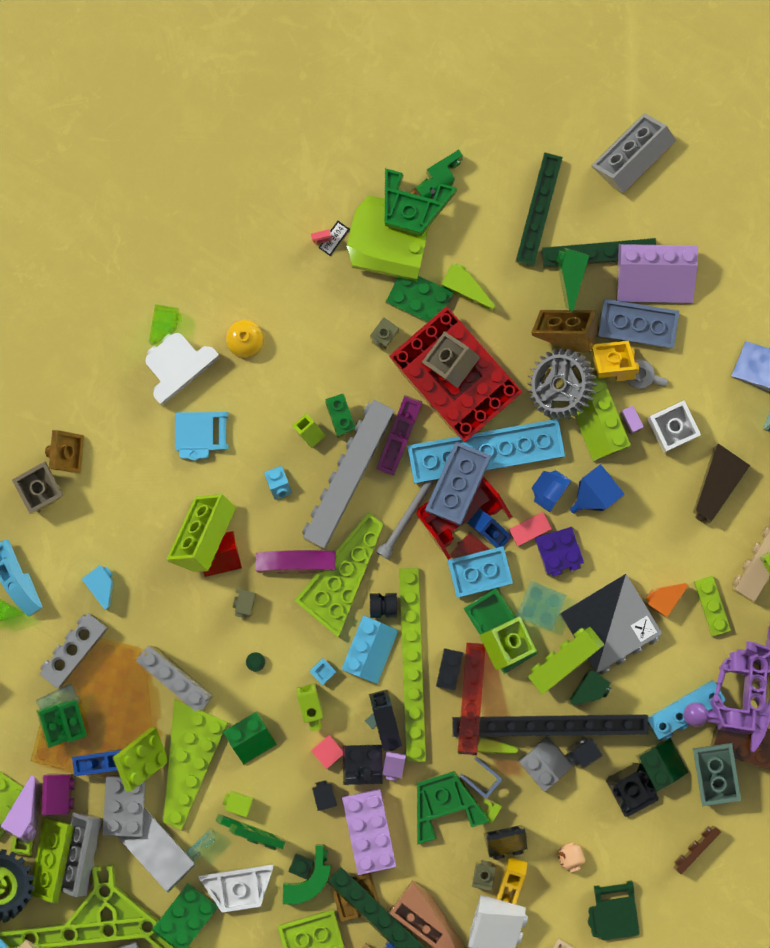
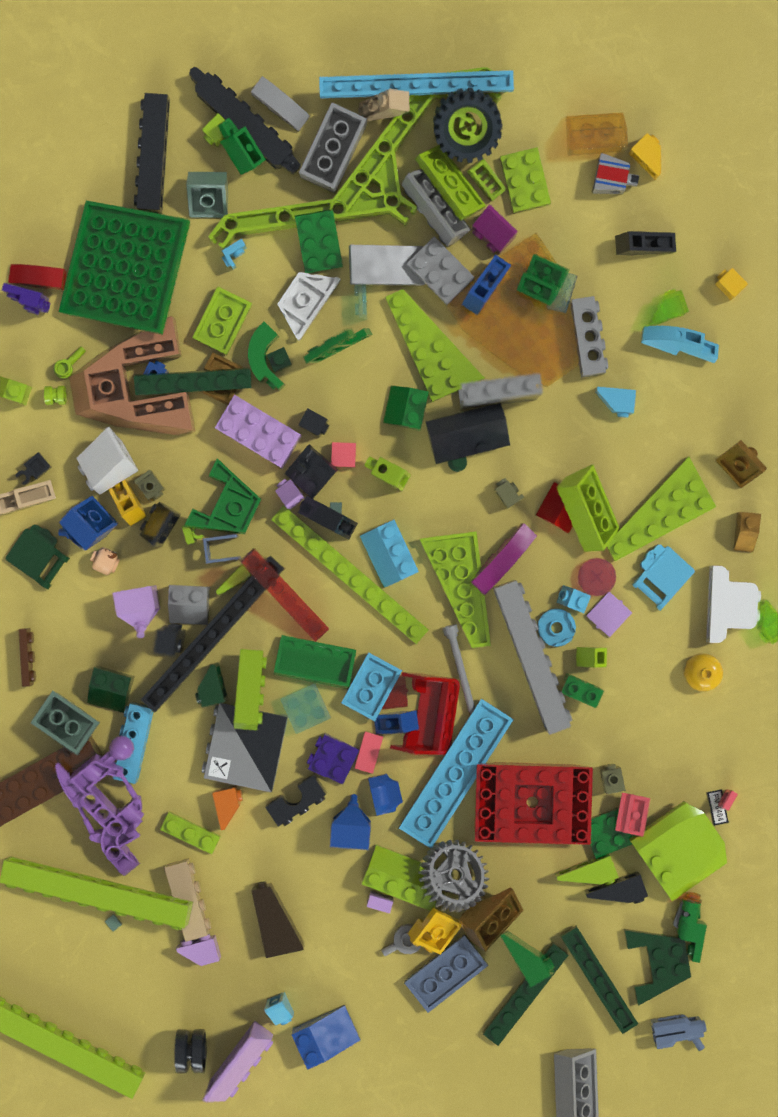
camera: 135 degrees right, 5 degrees up
lavender slope [1,775,41,844] -> none
dark tan slope [12,461,64,514] -> none
lime plate [113,728,169,792] -> none
lime brick [223,791,254,818] -> none
medium azure plate [309,658,336,685] -> none
black wheel [370,593,397,618] -> none
magenta slope [376,395,422,476] -> none
green wing [385,168,457,236] -> none
dark tan slope [422,331,480,388] -> none
sand blue plate [425,442,492,526] -> none
black brick [436,648,463,690] -> none
lime slope [479,616,536,670] -> none
black slope [606,763,659,817] -> none
lavender slope [617,244,698,303] -> none
white brick [647,400,701,453] -> none
none -> blue piece [58,496,118,551]
none -> lavender piece [113,585,160,638]
none -> black arch [265,773,327,827]
none -> black brick [426,402,510,464]
none -> medium azure tile [538,609,576,647]
none -> clear pink tile [577,558,617,596]
none -> black slope [584,871,648,904]
none -> lavender piece [586,592,632,637]
none -> lime wing [607,457,716,561]
none -> coral plate [615,792,651,837]
none -> dark green wing [624,929,691,1006]
none -> sand blue piece [651,1014,707,1051]
none -> pearl gold slope [733,512,761,552]

